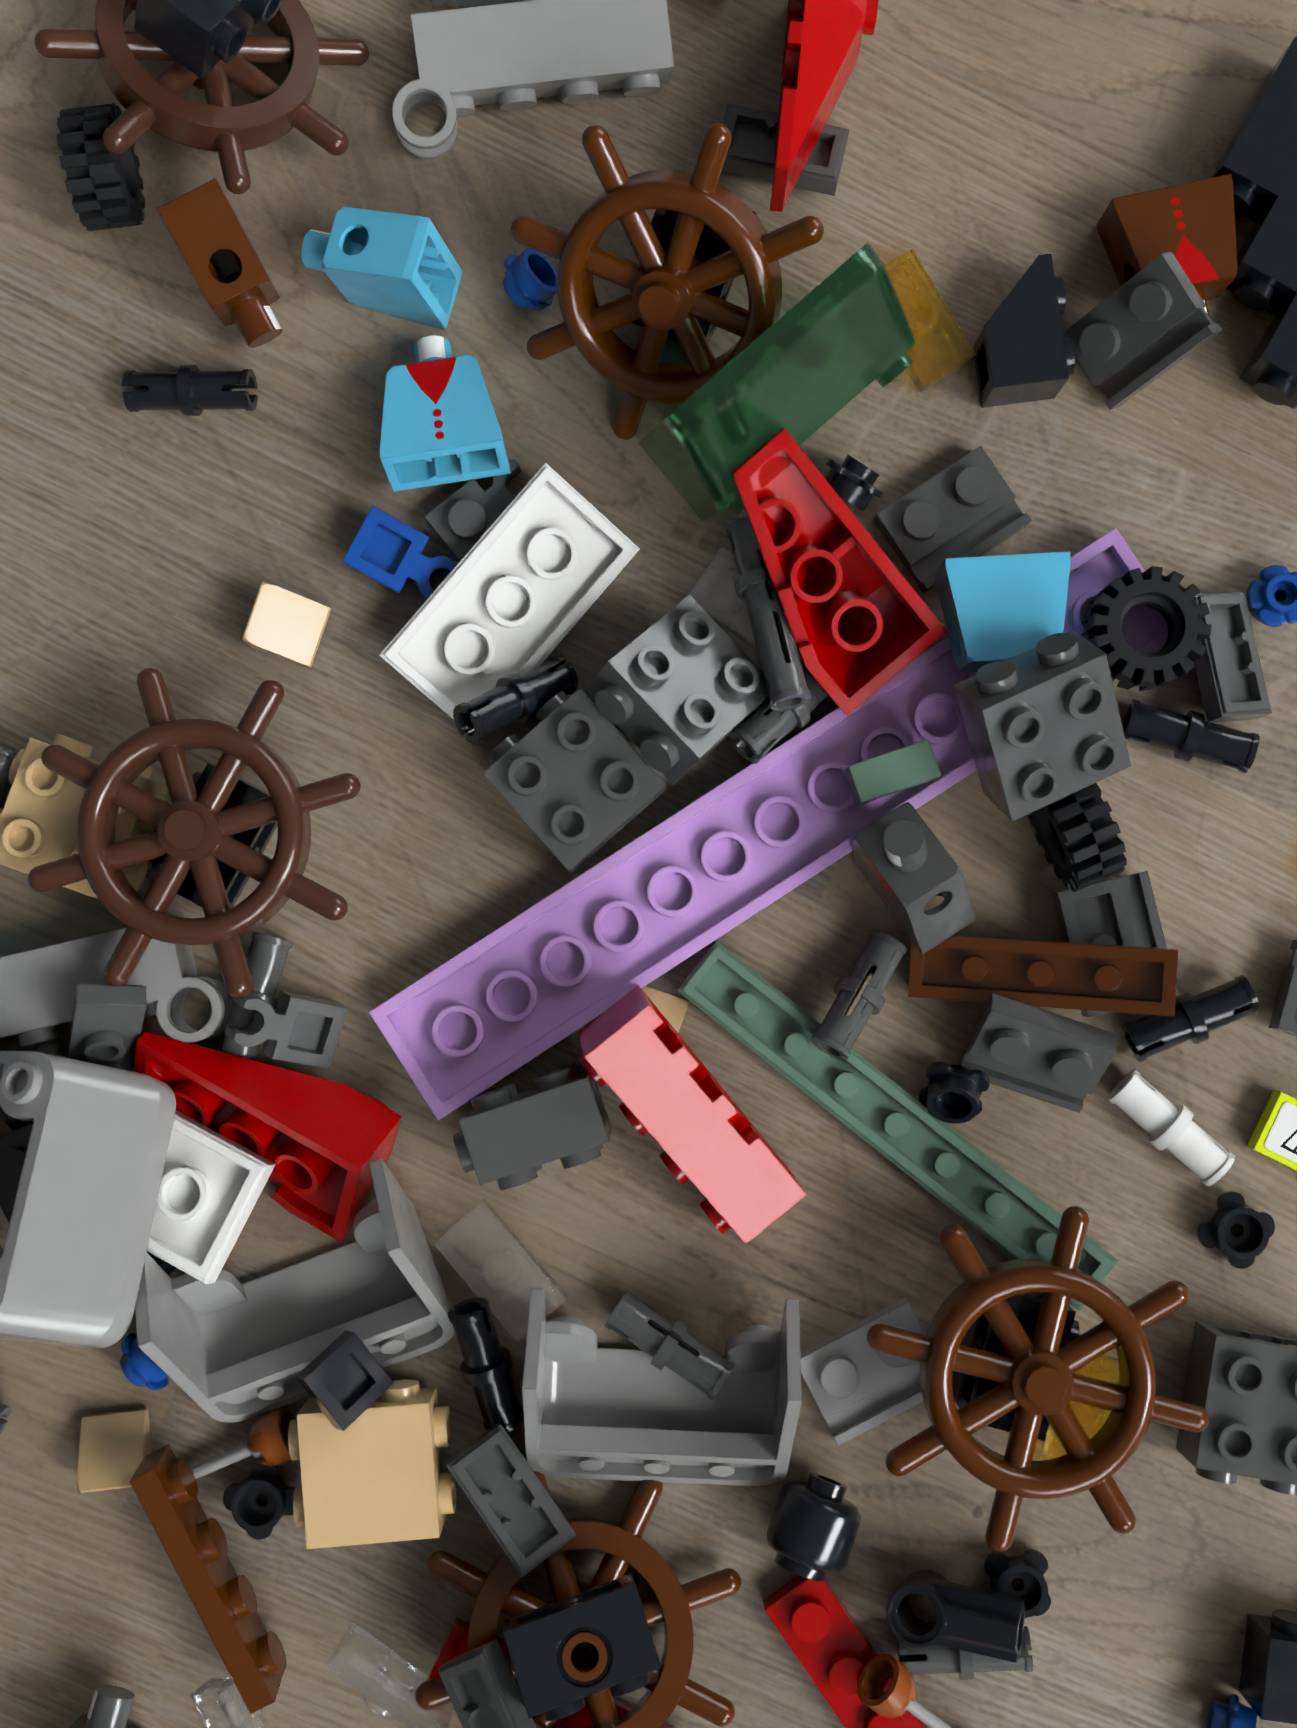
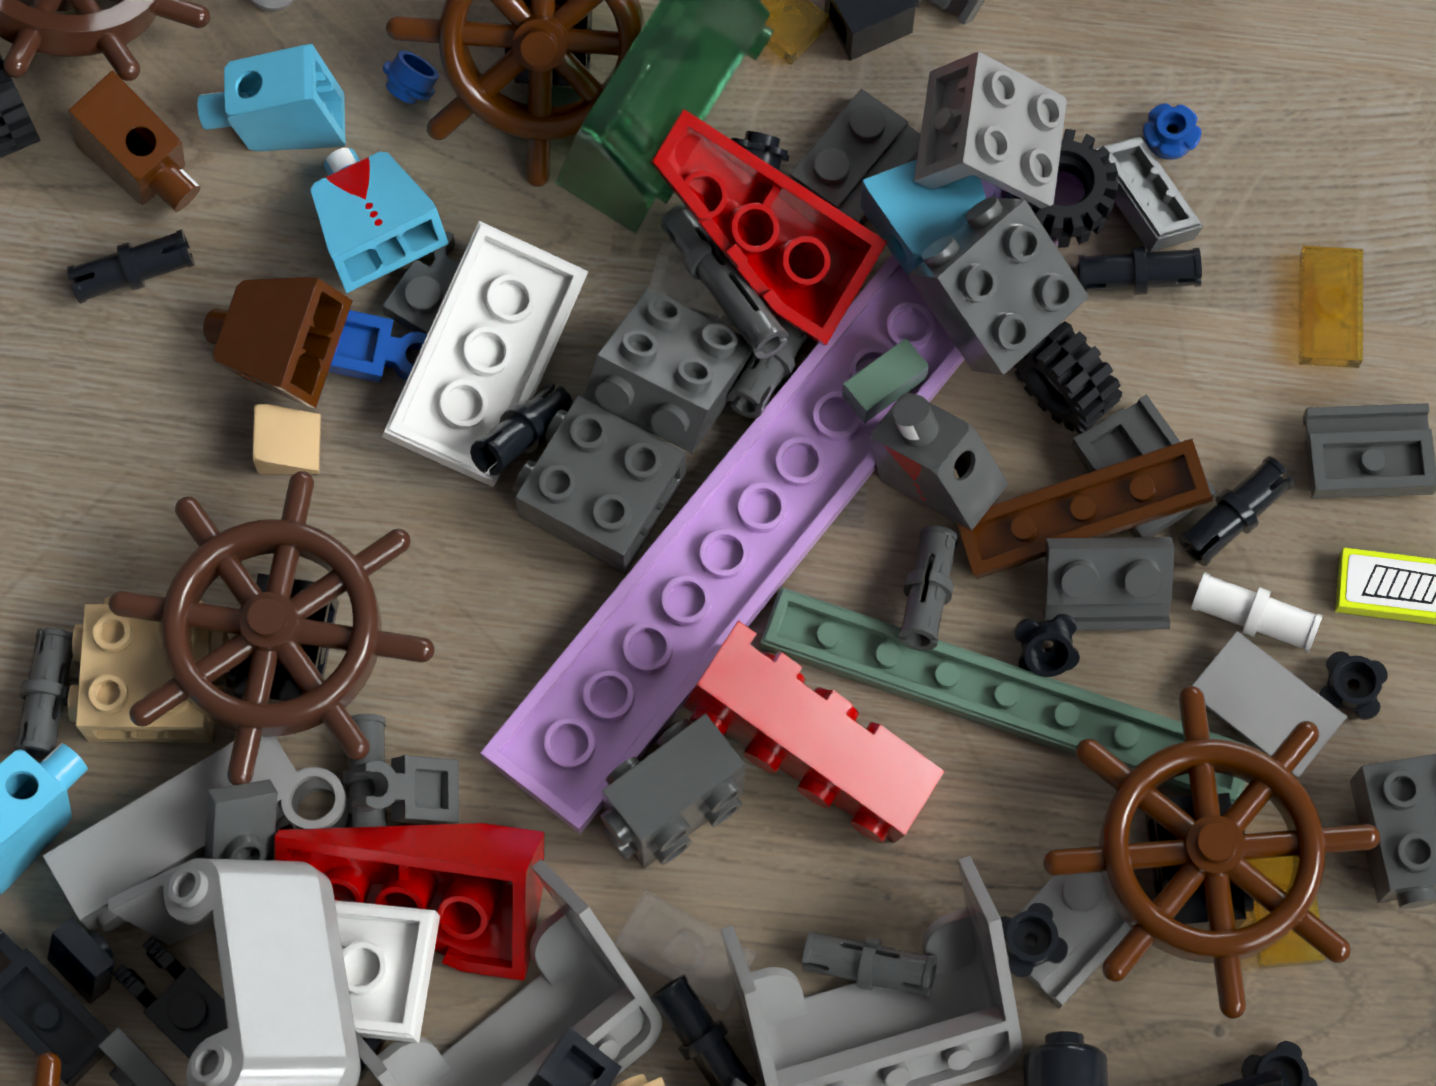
camera: 20 degrees left, 15 degrees down
none -> reddish brown torso [203,277,353,408]
none -> light grey bracket [914,51,1067,209]
none -> black plate [1000,903,1068,978]
none -> light grey piece [1192,631,1347,779]

